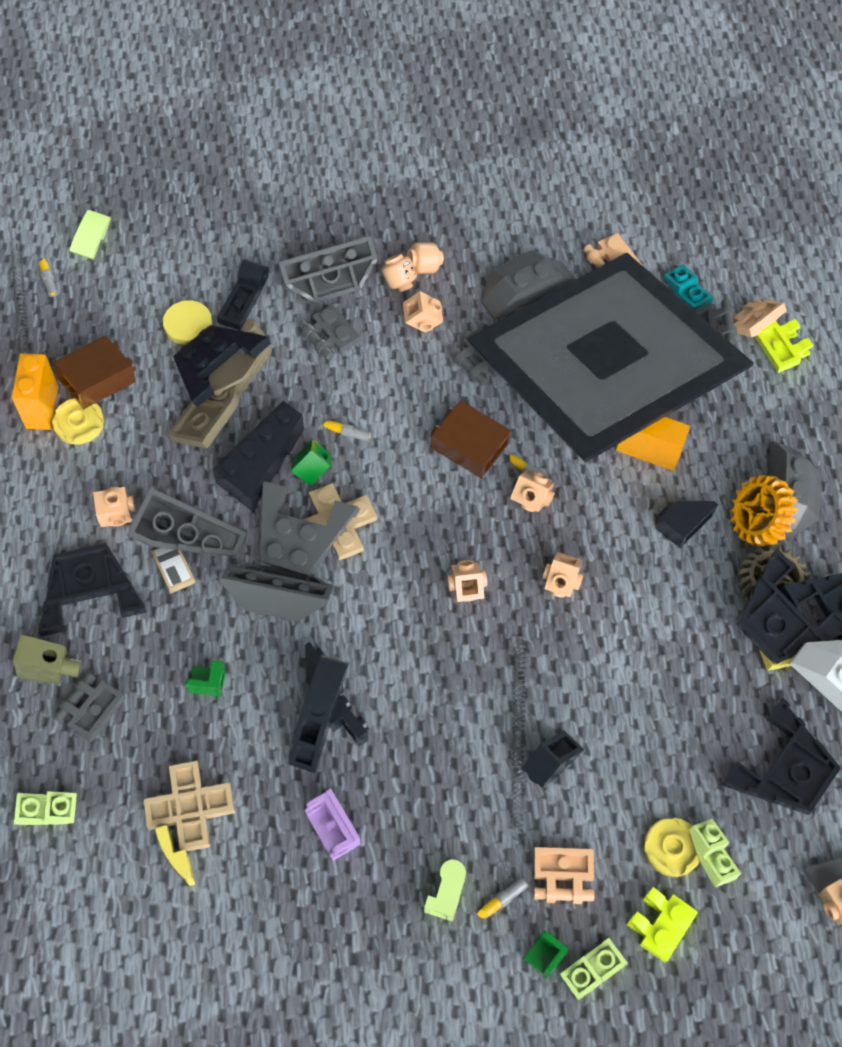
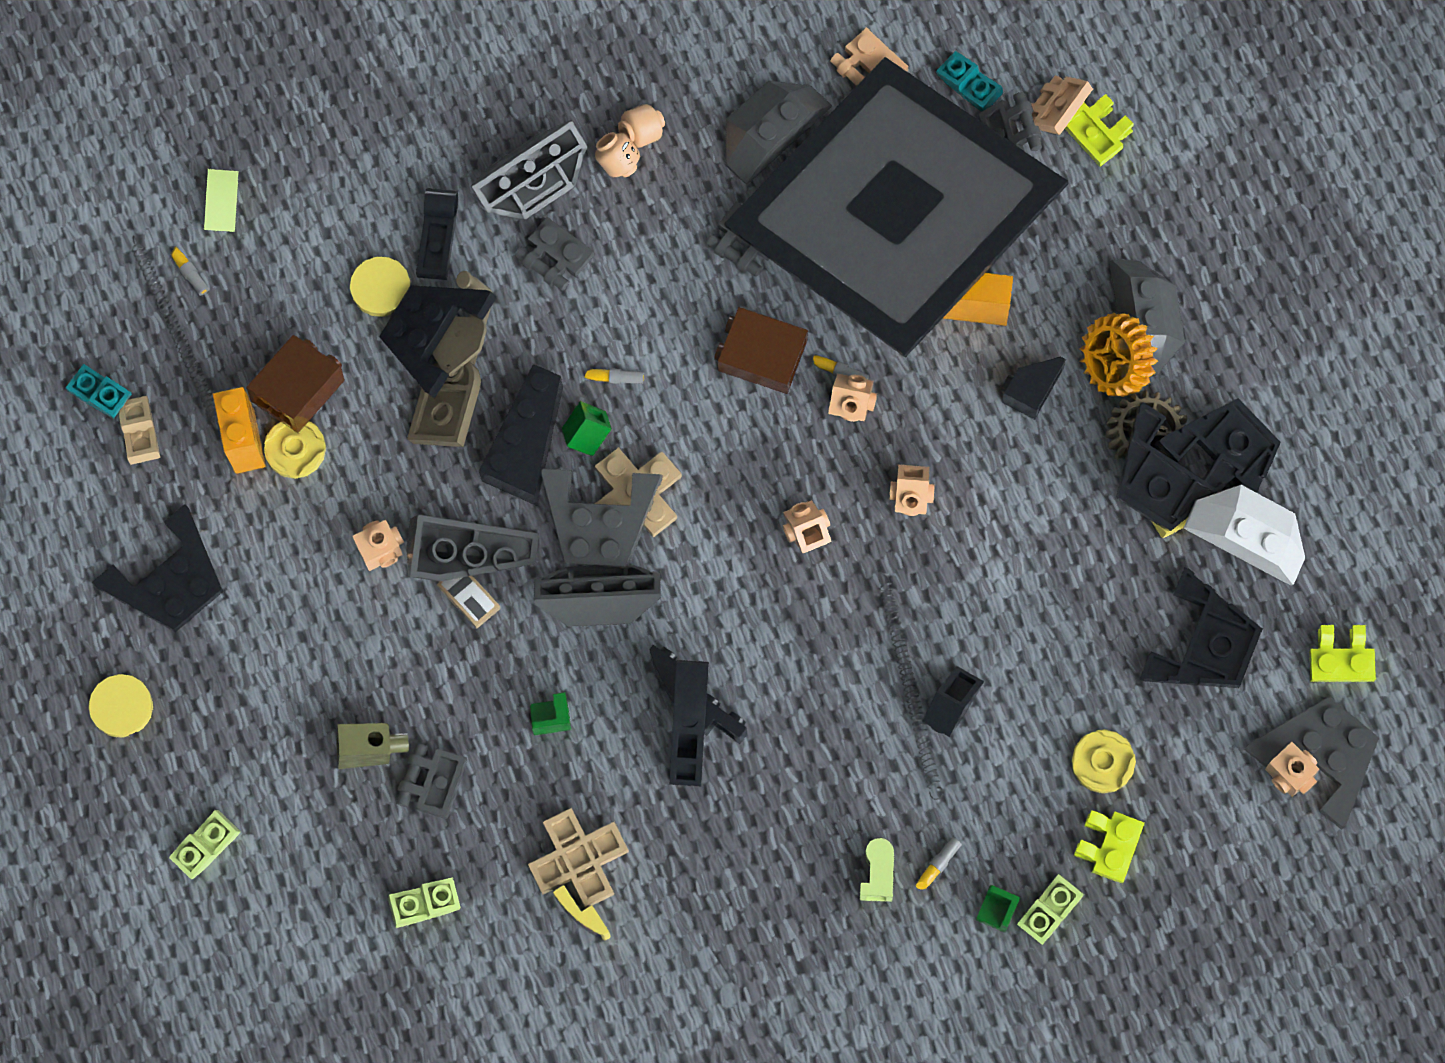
camera: 10 degrees left, 10 degrees up
black wing [38,543,147,637] -> none
lavender hinge [304,788,361,861] -> none
light nougat brick [403,291,443,332] -> none
light nougat plate [534,847,594,904] -> none
yellowish green slope [690,819,741,887] -> none

